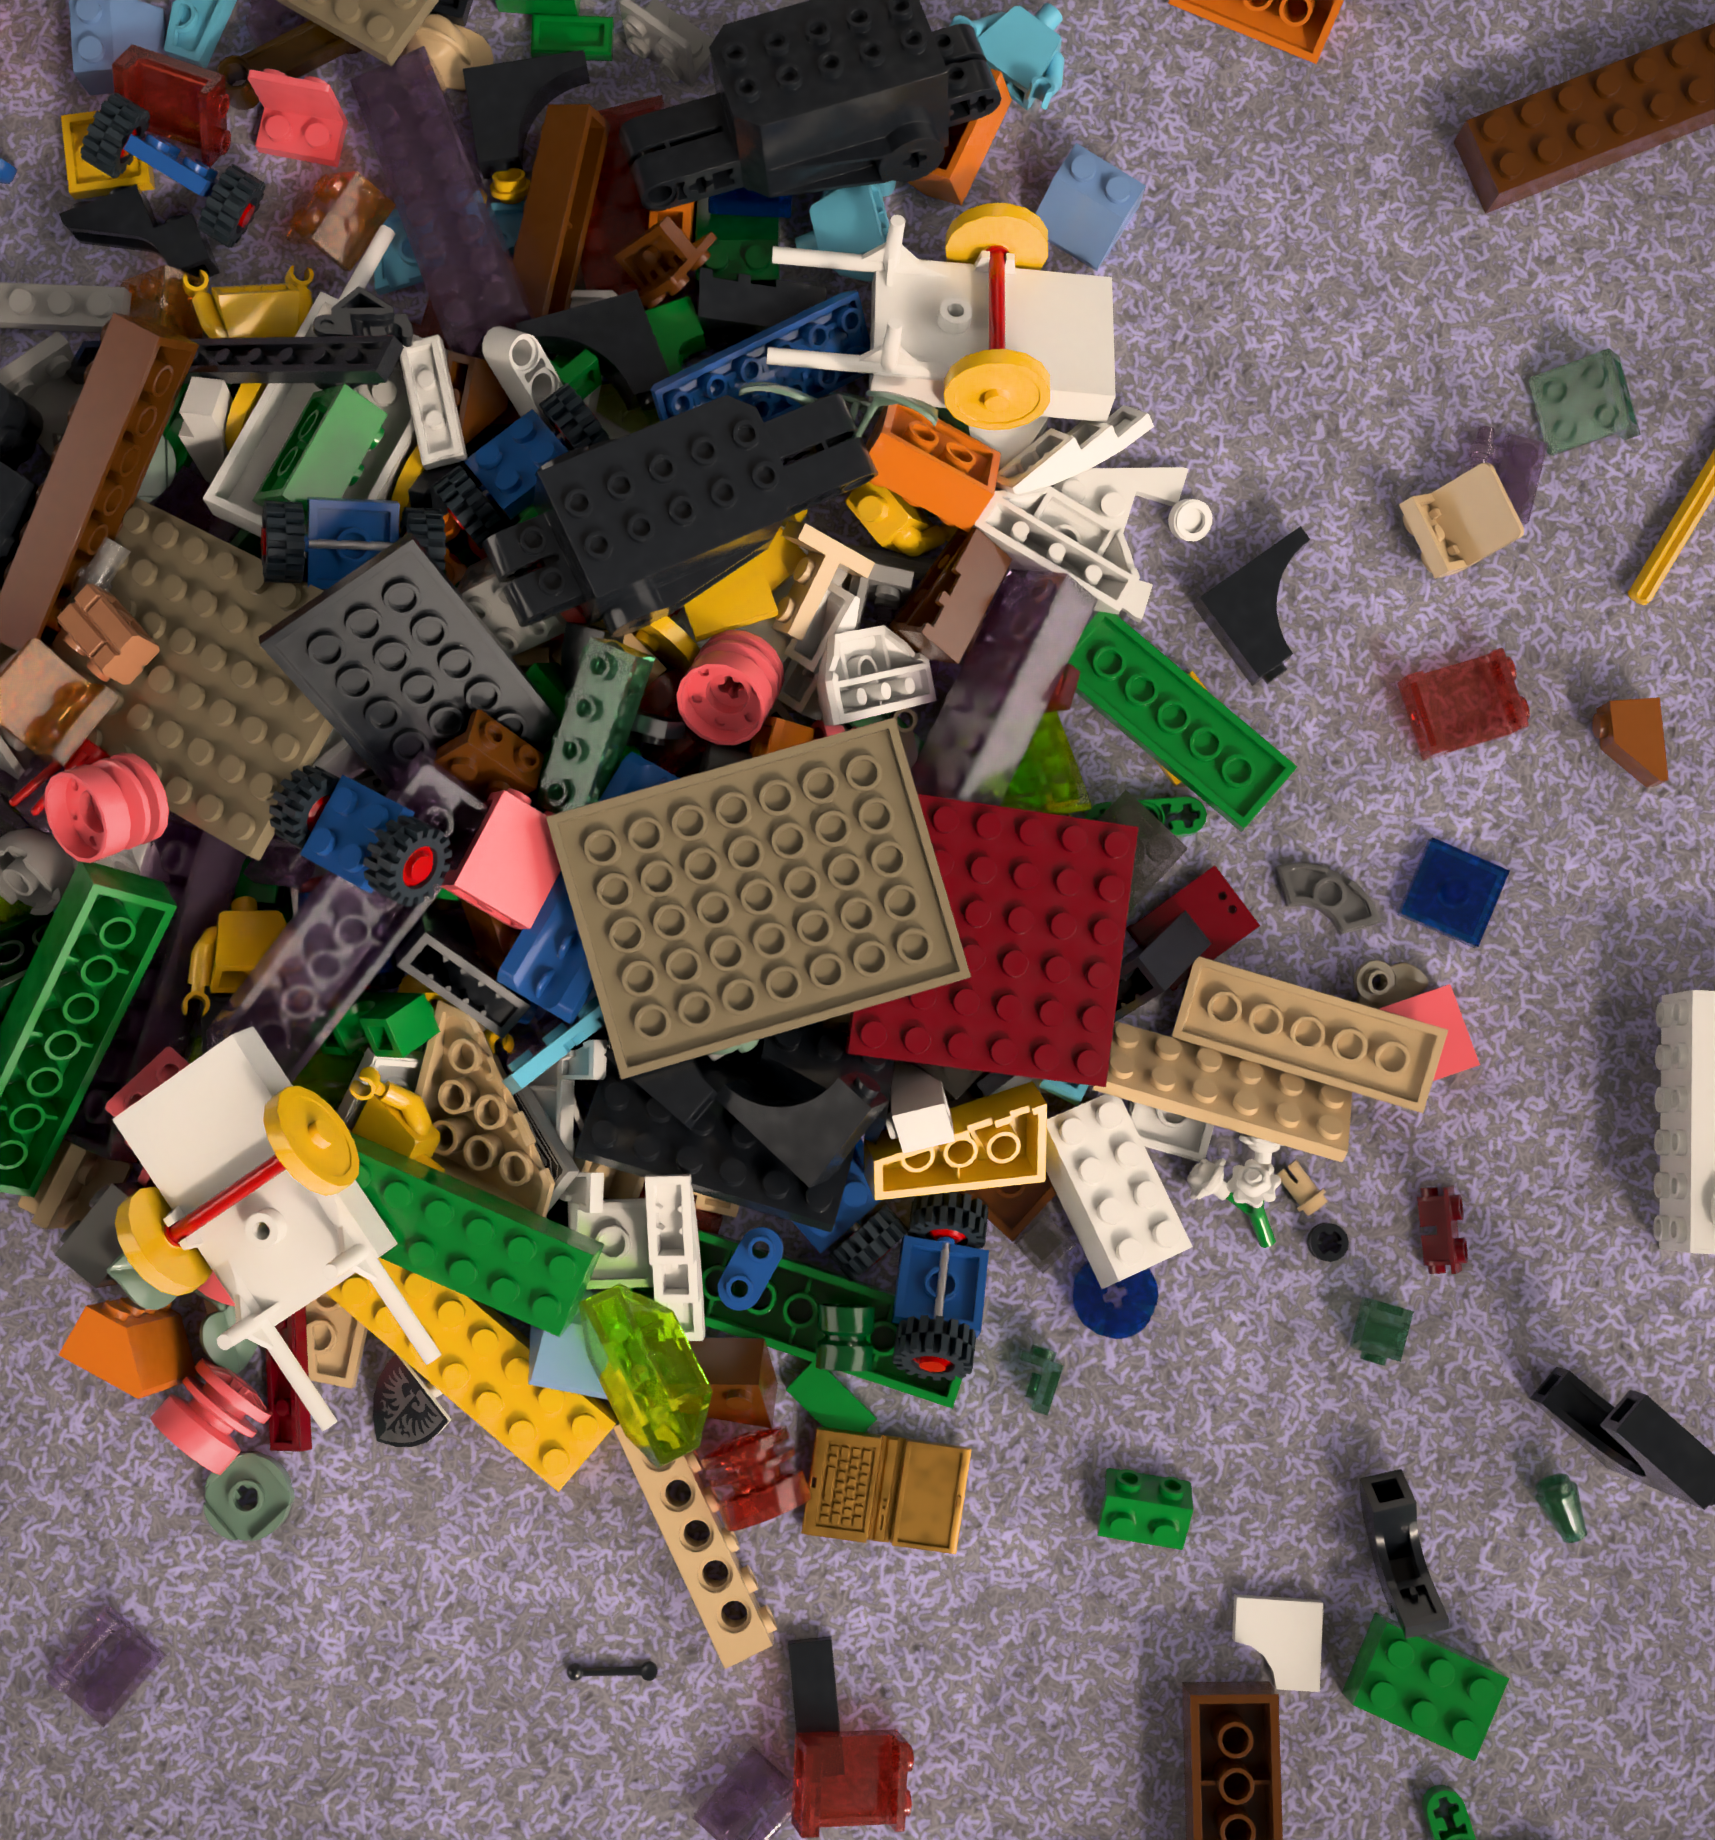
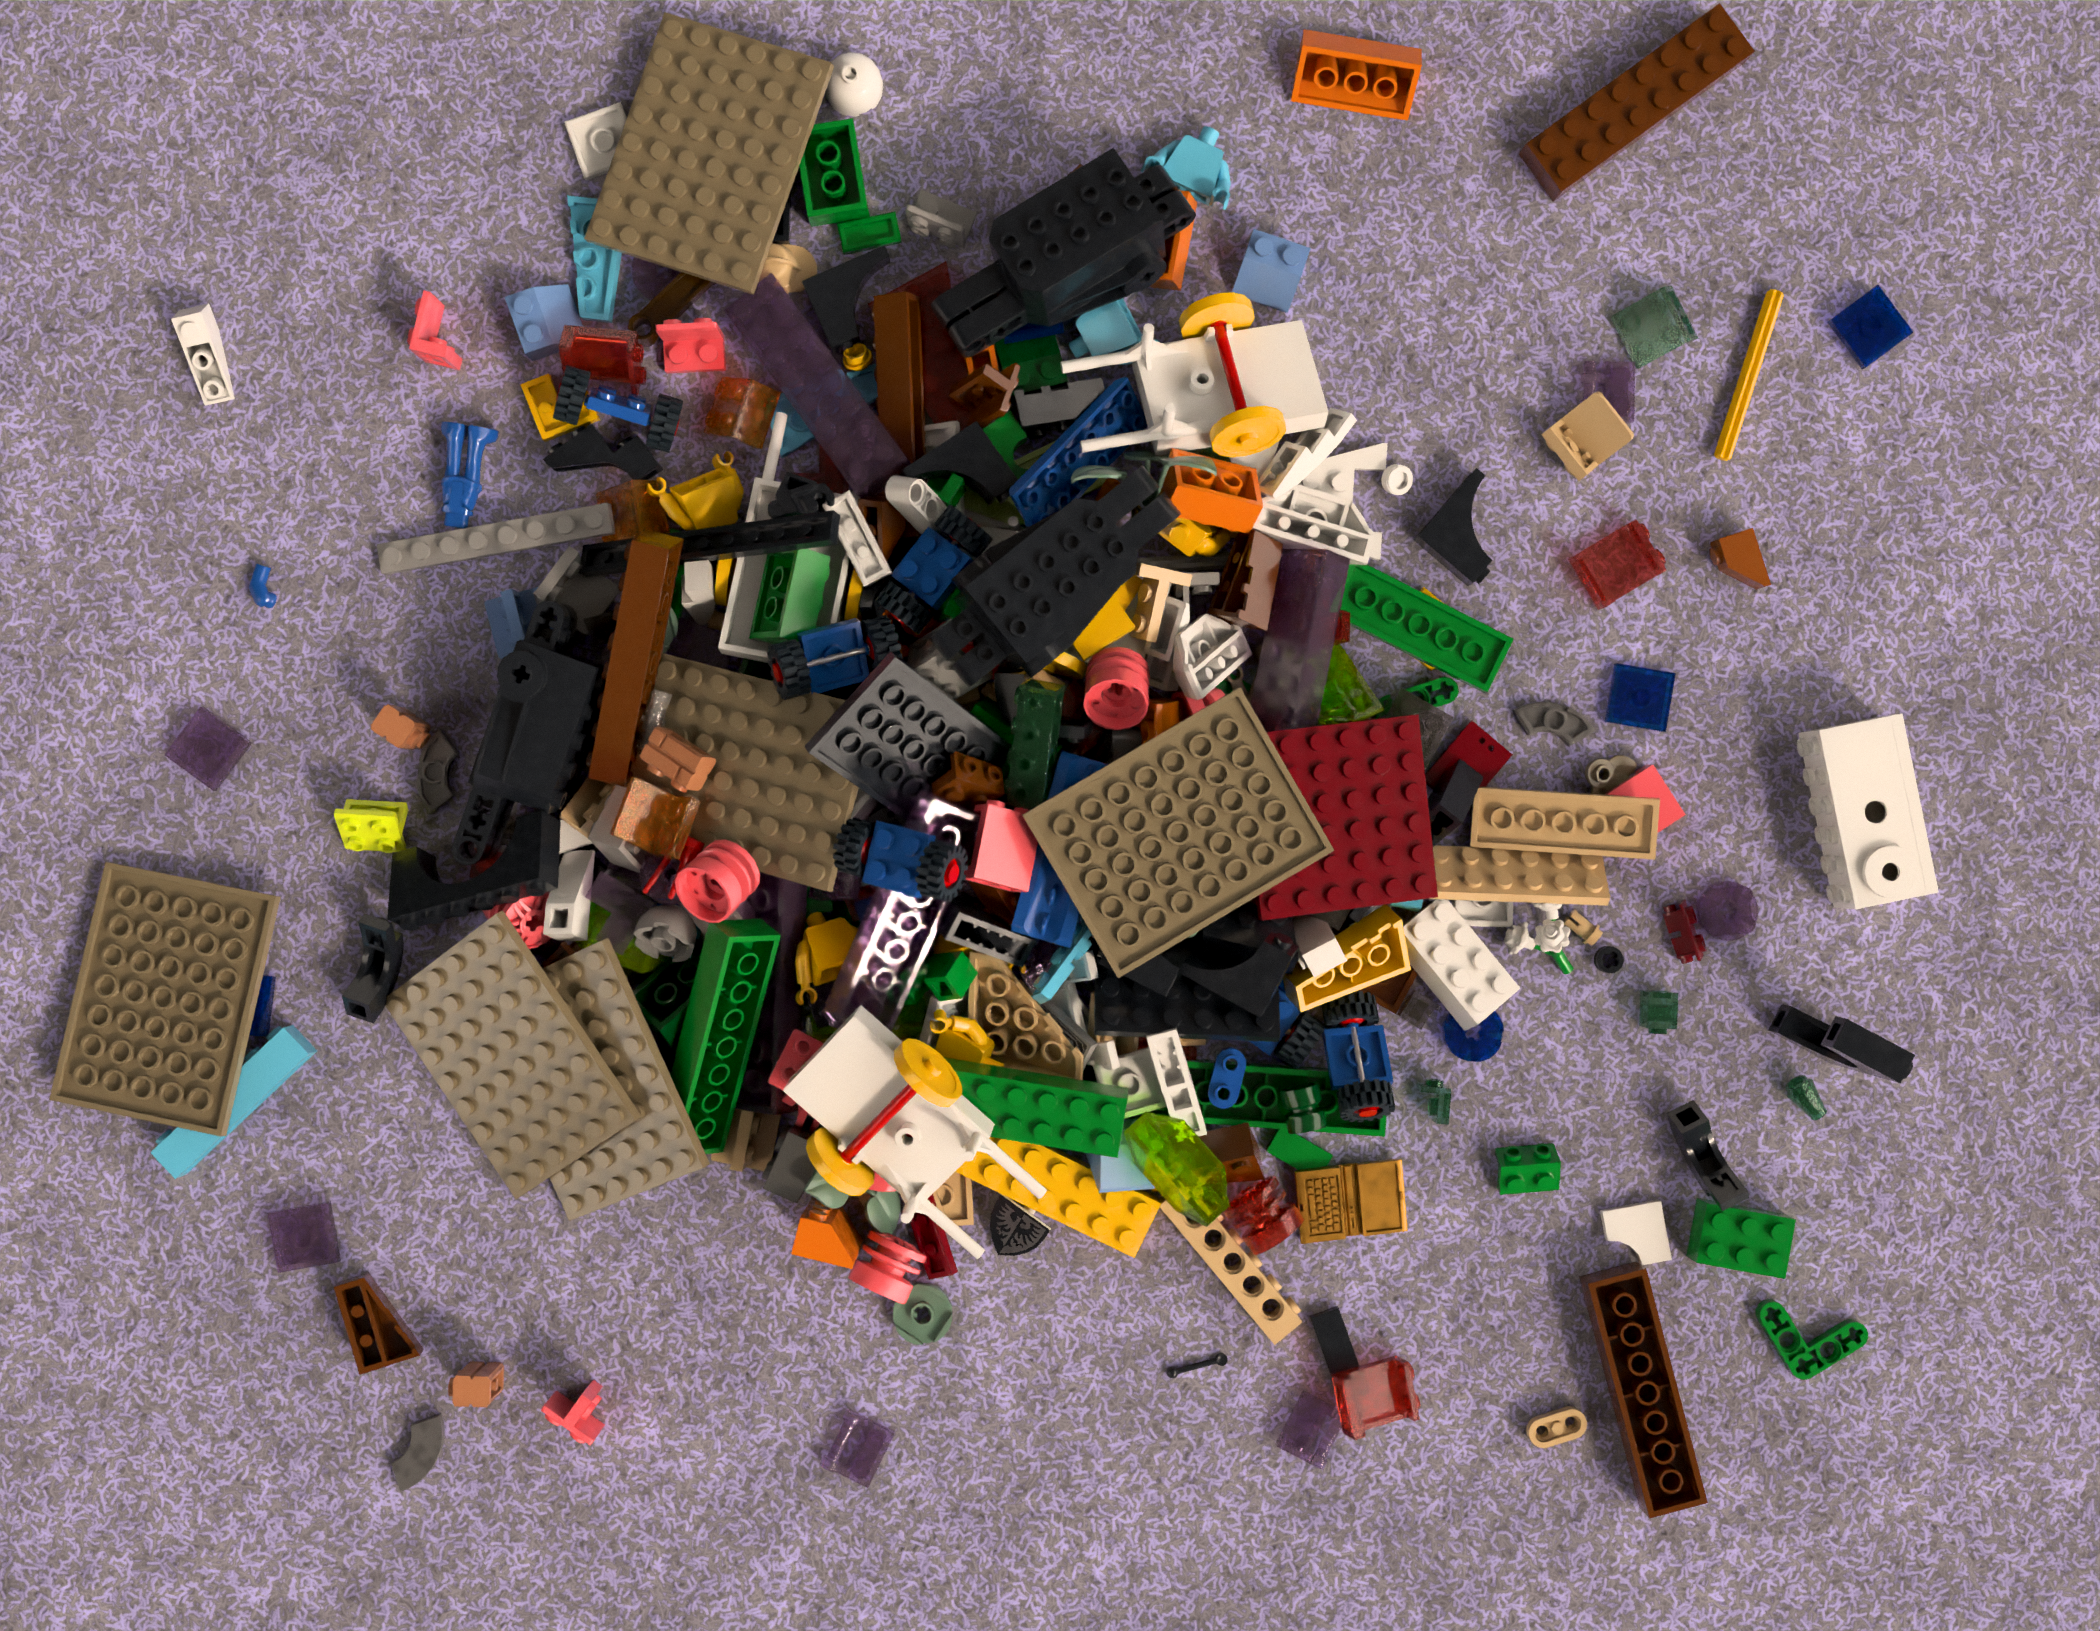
camera: 15 degrees left, 5 degrees up
none -> clear purple plate [1696,881,1758,941]

